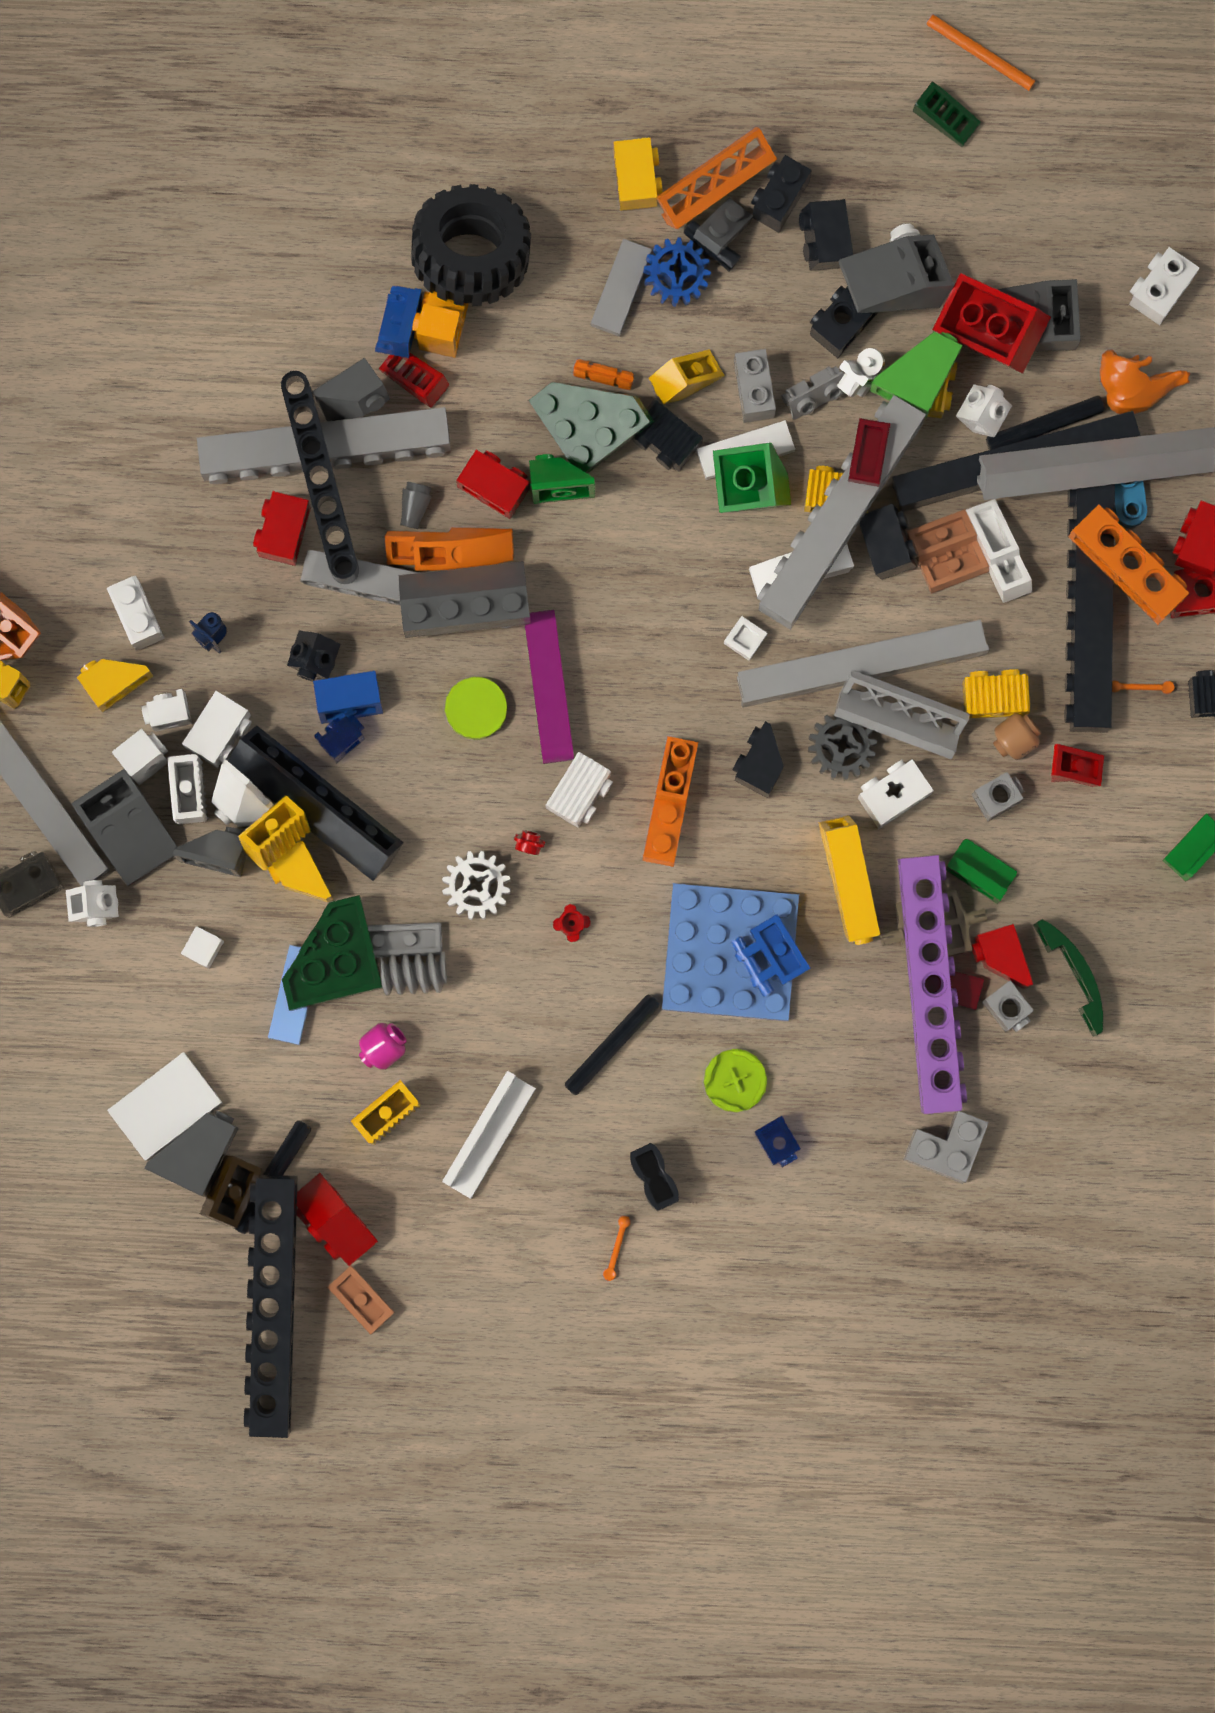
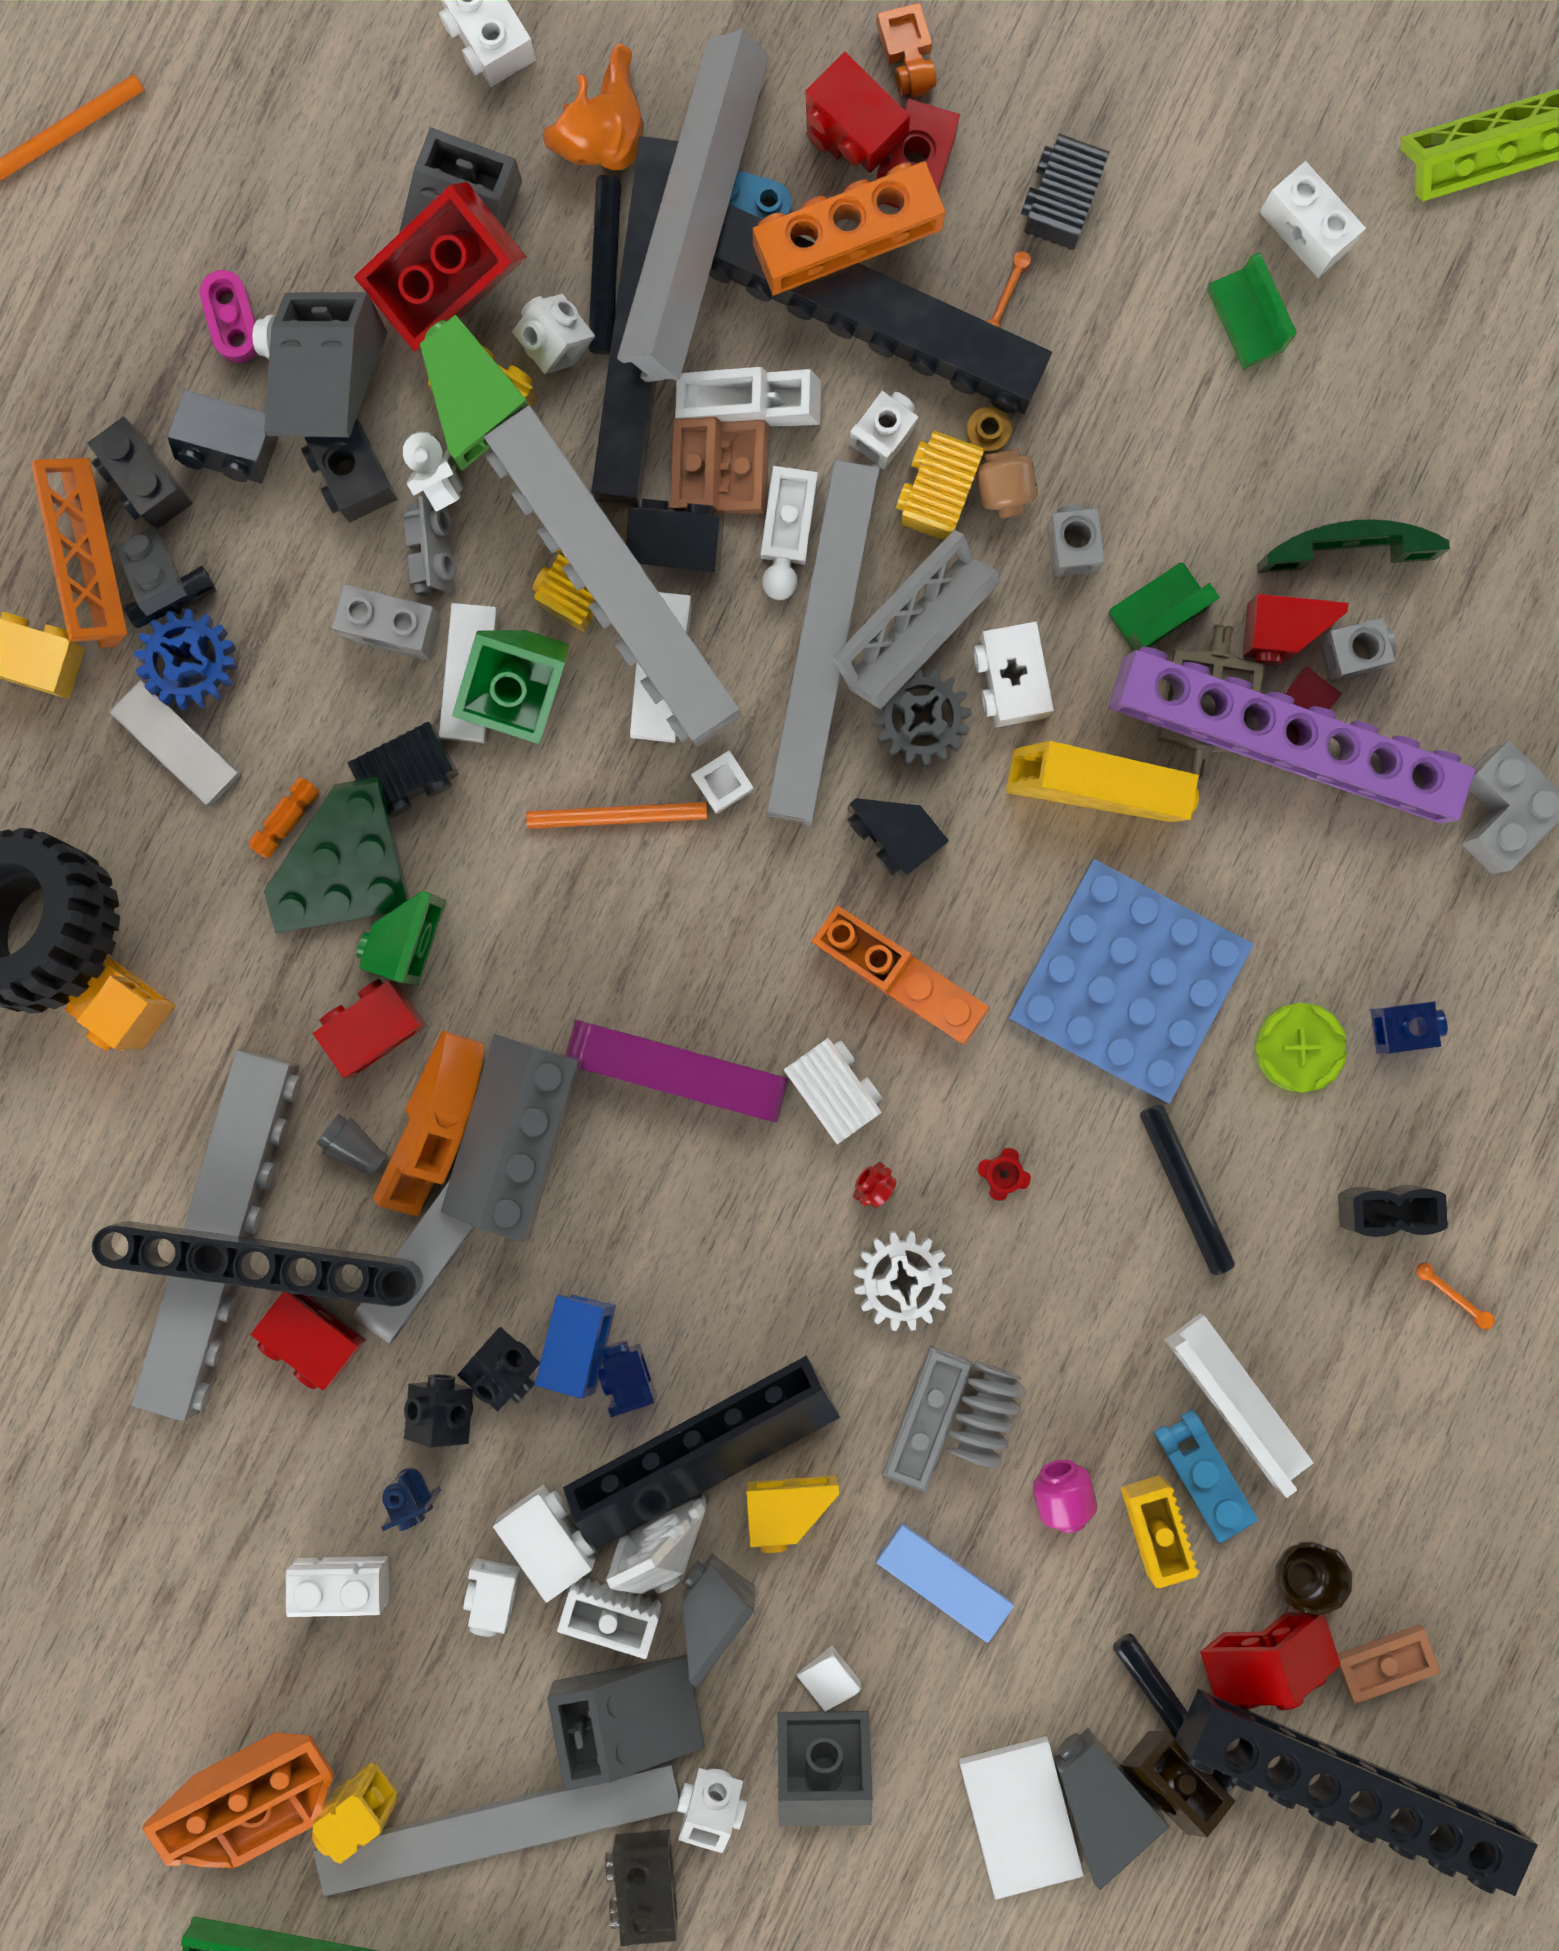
camera: 70 degrees left, 5 degrees up
yellow slope [77,659,153,712] -> none
white brick [112,728,168,786] -> none
yellow brick [238,795,310,870] -> none
dark green plate [282,895,382,1011] -> none
dark grey slope [312,358,390,422] -> none
blue hinge [375,286,422,358] -> none
red slope [379,353,449,408] -> none
lime tile [445,677,508,740] -> none
yellow slope [649,349,725,404] -> none
blue plate [731,914,810,997] -> none
dark red tile [848,418,890,487] -> none
dark green slope [913,81,981,147] -> none
red slope [1051,744,1104,787] -> none
none -> dark pink plate [199,270,257,363]
none -> black brick [404,1374,473,1448]
none -> orange bar [526,802,708,829]
none -> white plate [761,466,818,600]
none -> dark grey slope [778,1711,873,1826]
none -> white brick [849,391,919,470]
none -> pearl gold plate [966,406,1012,453]
none -> dark azure plate [1153,1409,1259,1544]
none -> dark brown hair [1275,1542,1352,1615]

